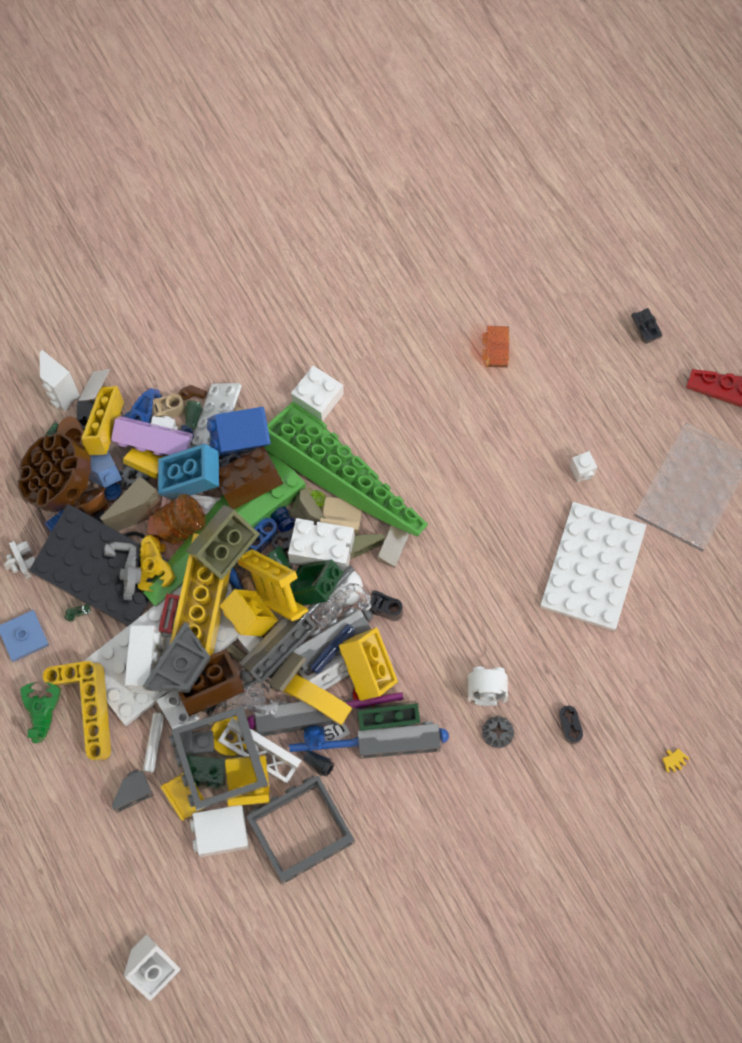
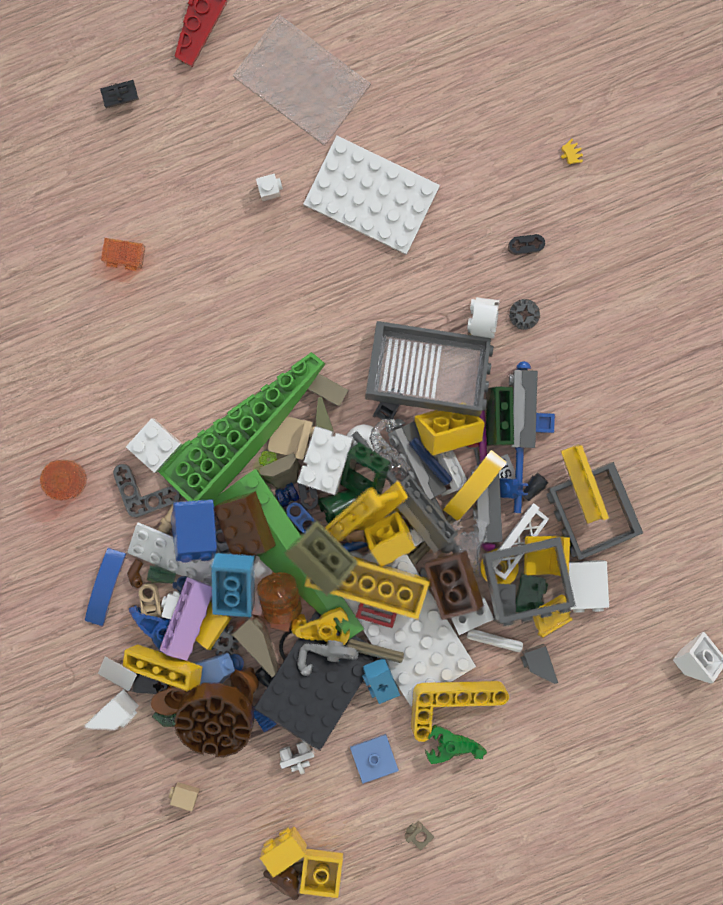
camera: 80 degrees left, 20 degrees up
clear green arm [64,604,91,622] -> none
white piece [125,625,165,694] -> none
dark grey wing [143,622,210,692] -> none
dark tan slope [269,652,306,692] -> none
none -> clear orange wheel [40,460,87,500]
none -> blue slope [85,548,126,626]
none -> dark grey beam [113,464,181,517]
none -> dark tan axle [347,639,404,663]
none -> dark azure brick [362,659,400,704]
none -> clear window [365,321,494,417]
none -> blue plate [536,413,555,433]
none -> yellow fence [560,444,609,524]

